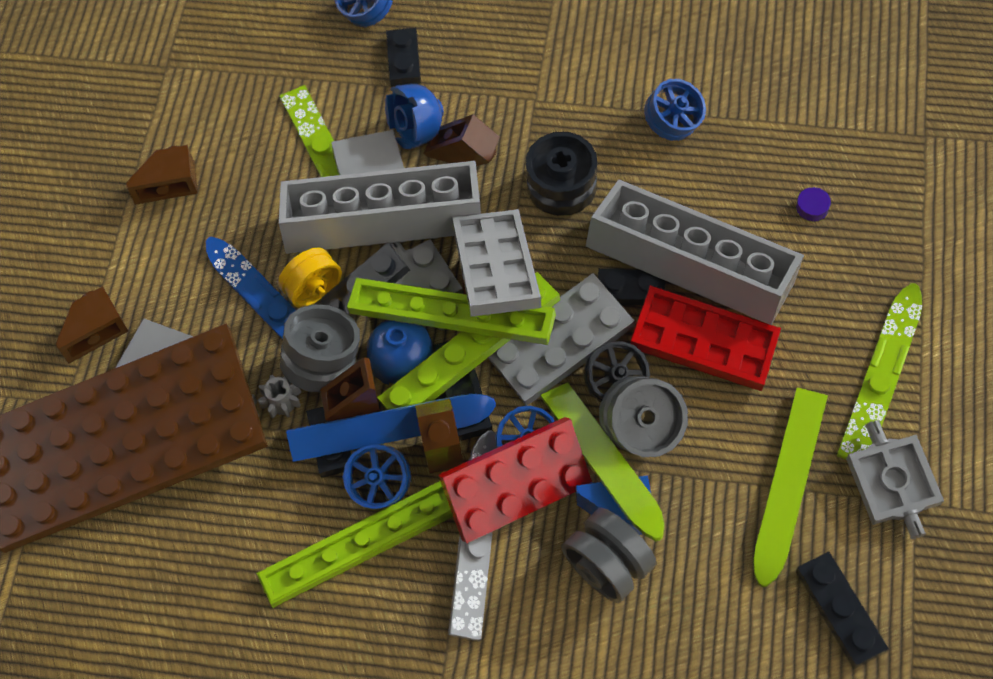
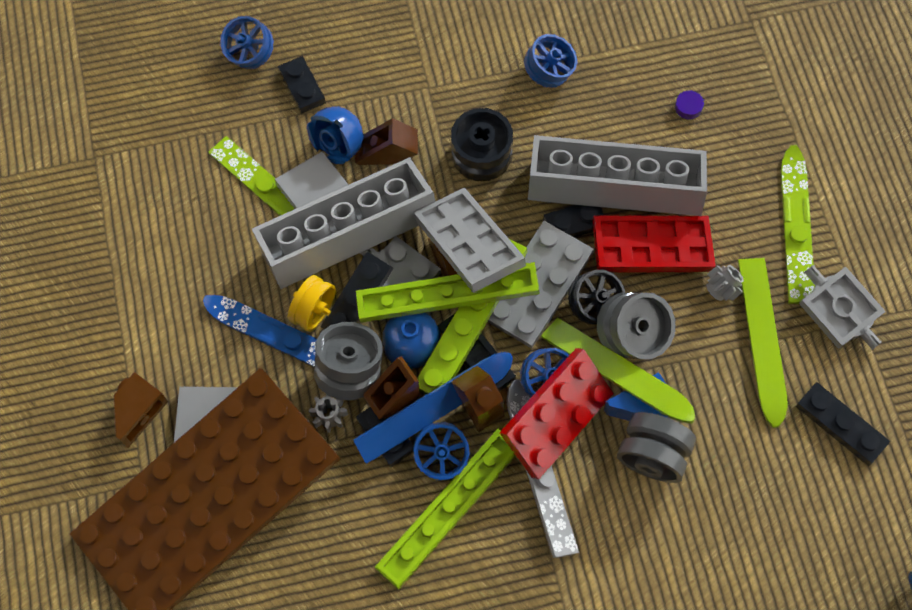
camera: 25 degrees left, 5 degrees up
reddish brown slope [126,145,198,205] -> none
none -> light grey gear [706,265,744,301]

